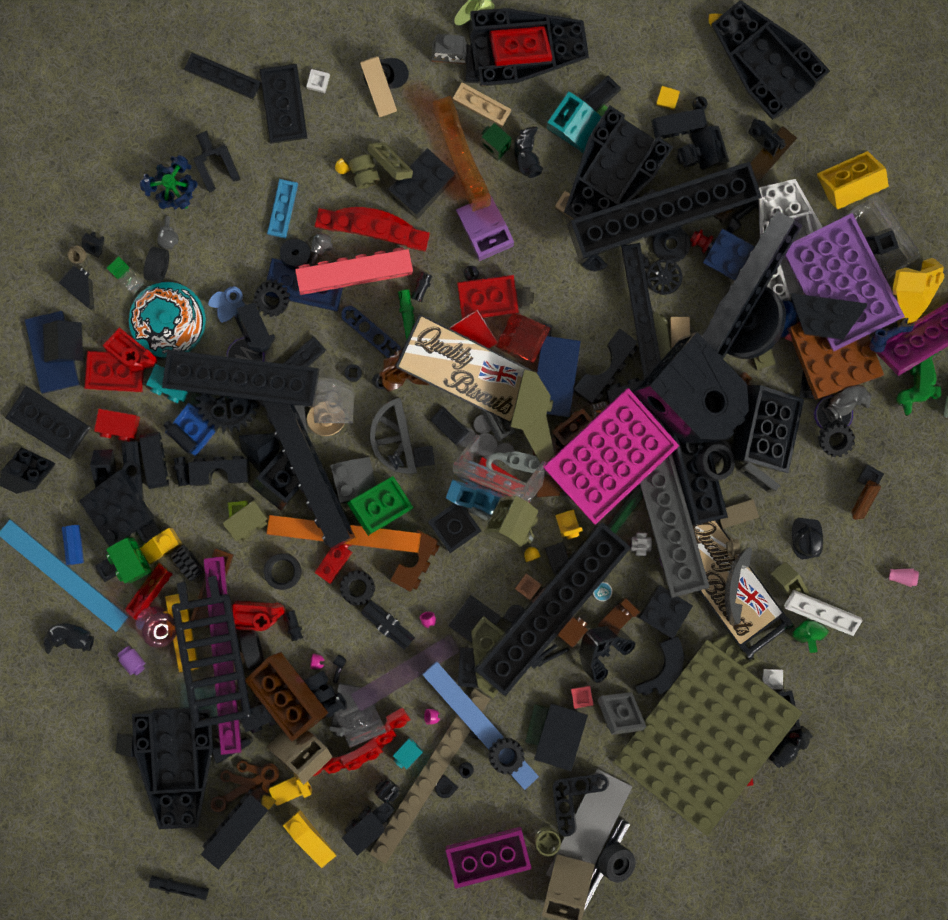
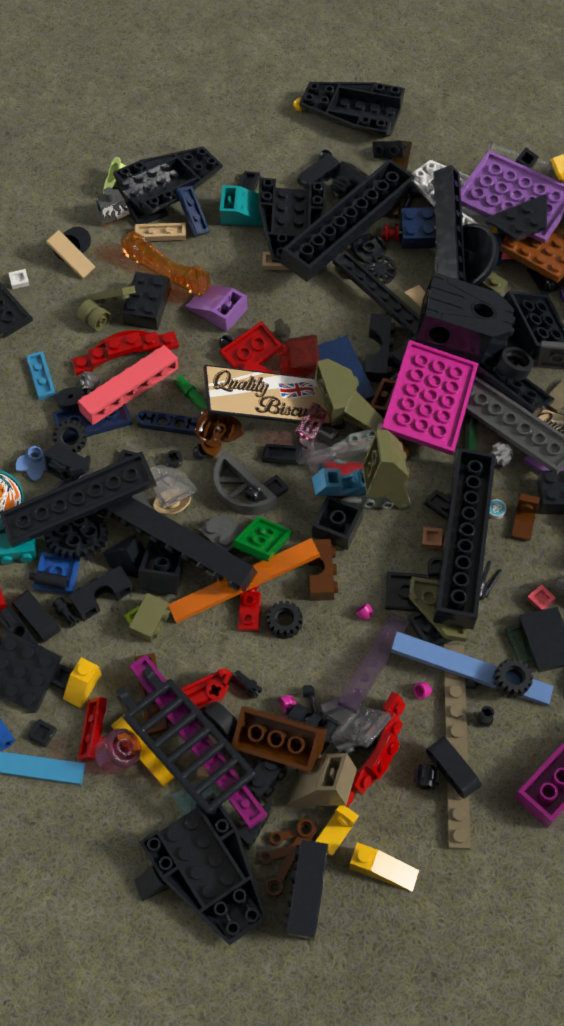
camera: 25 degrees left, 25 degrees down
black animal [43,623,94,654] -> none
green brick [106,538,152,583] -> none
medium lavender brick [117,646,145,676] -> none
black pin [149,875,209,901] -> none
black tyre [170,545,204,582] -> none
black tyre [264,553,302,590] -> none
yellow hinge [335,158,351,174] -> none
black hinge [342,801,395,856] -> none
black piece [361,600,415,650] -> none
teal brick [393,737,423,769] -> none
black pin [411,272,433,303] -> none
black tile [435,774,459,798] -> none
dark green brick [481,123,511,161] -> none
red tile [489,26,552,66] -> none
black animal [514,127,543,178] -> none
yellow hinge [524,547,541,562] -> none
yellow bracket [555,509,583,540] -> none
reddish brown arch [558,616,588,648] -> none
black connector [579,626,635,683] -> none
black tile [581,254,608,272] -> none
yellow tile [656,86,680,110] -> none
yellow slope [817,151,889,210] -> none
none -> dark blue tile [176,186,210,237]
none -> clear pink tile [295,402,328,443]
none -> black beam [426,737,482,799]

